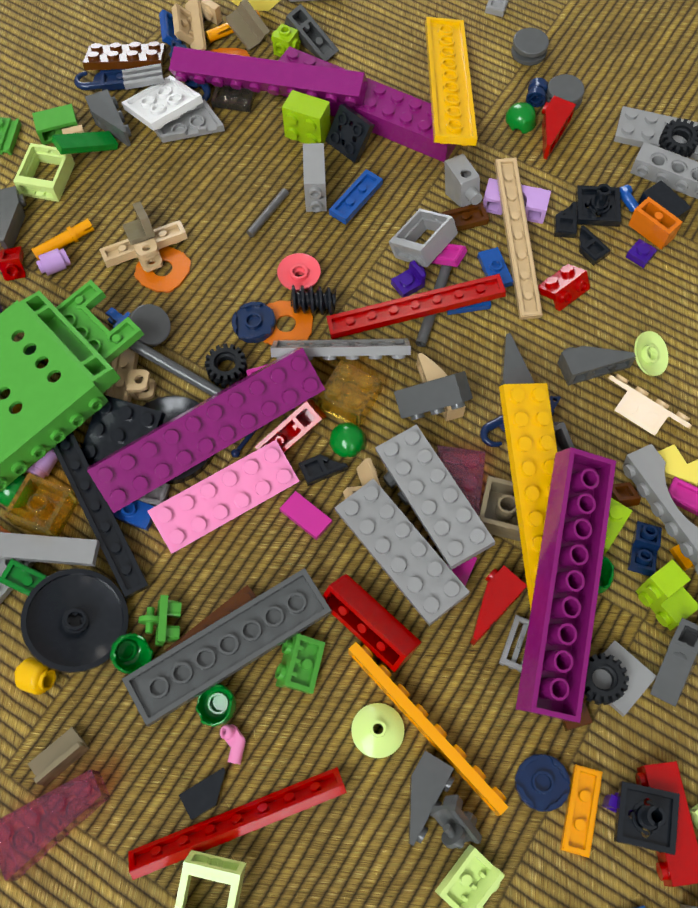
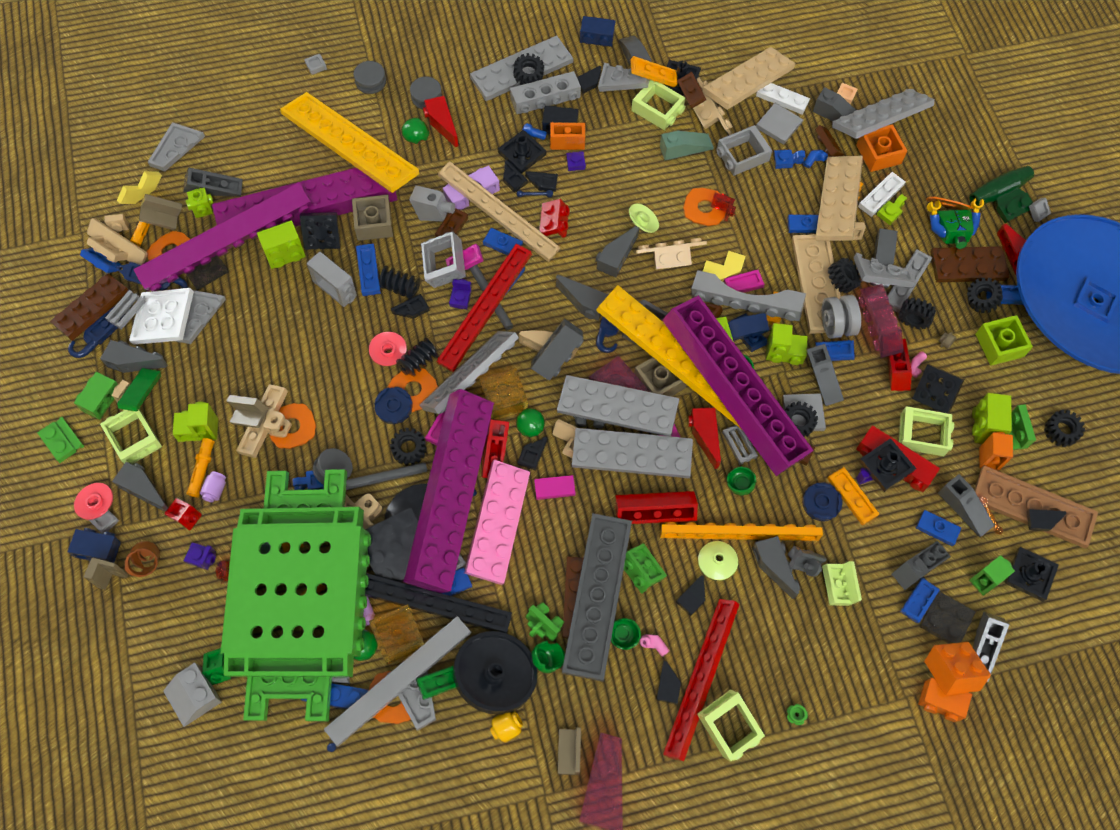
camera: 50 degrees left, 0 degrees up
flat silver bar [247,188,289,237] -> none
dark blue wheel [526,77,548,107] -> none
none -> lime brick [173,401,218,442]
none -> dark tan brick [352,195,393,241]
none -> black piece [379,265,421,299]
none -> black tile [391,294,430,319]
none -> dark blue hinge [516,190,553,198]
none -> black tile [676,575,705,616]
none -> green hair [727,466,756,496]
none -> dark blue slope [728,313,771,341]

